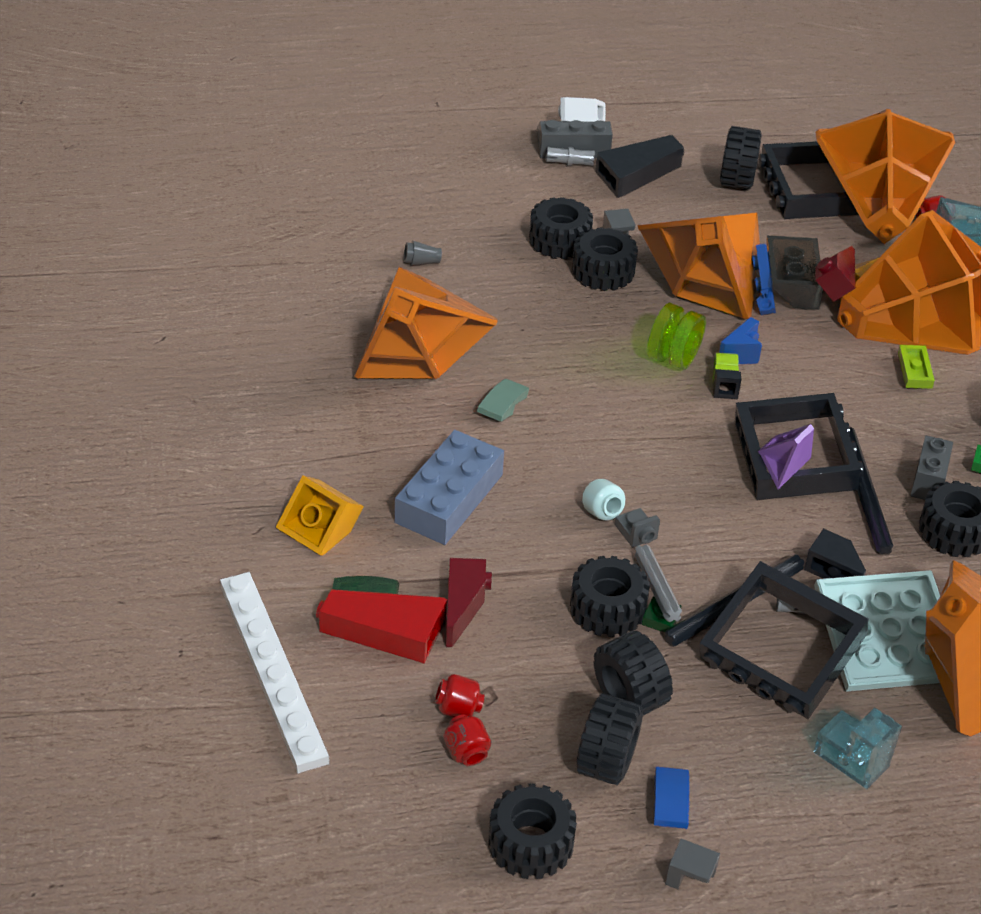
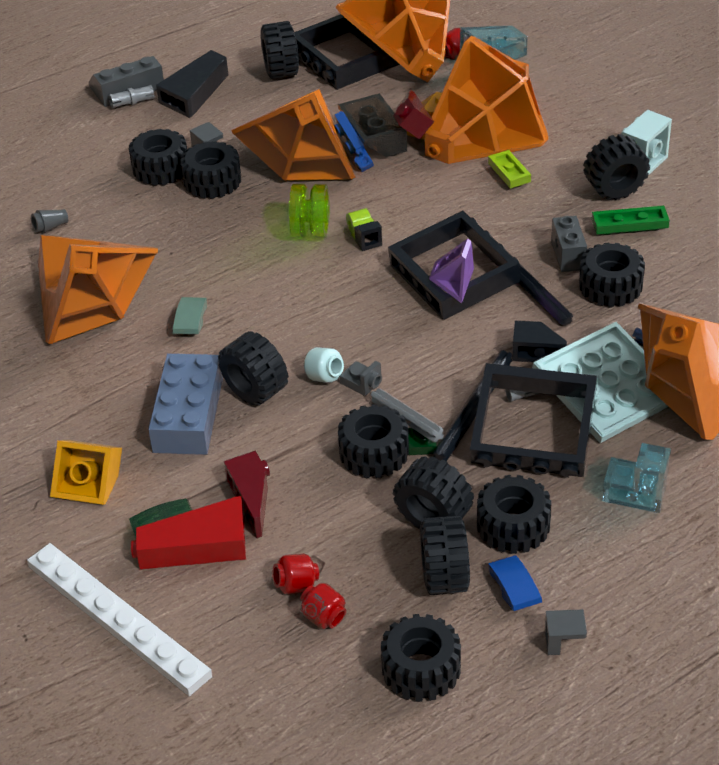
camera: 20 degrees left, 0 degrees up
white slope [558,97,605,121] -> none
blue slope [719,317,762,364] -> none
none -> black tyre [218,331,289,406]
none -> black tyre [477,475,552,554]

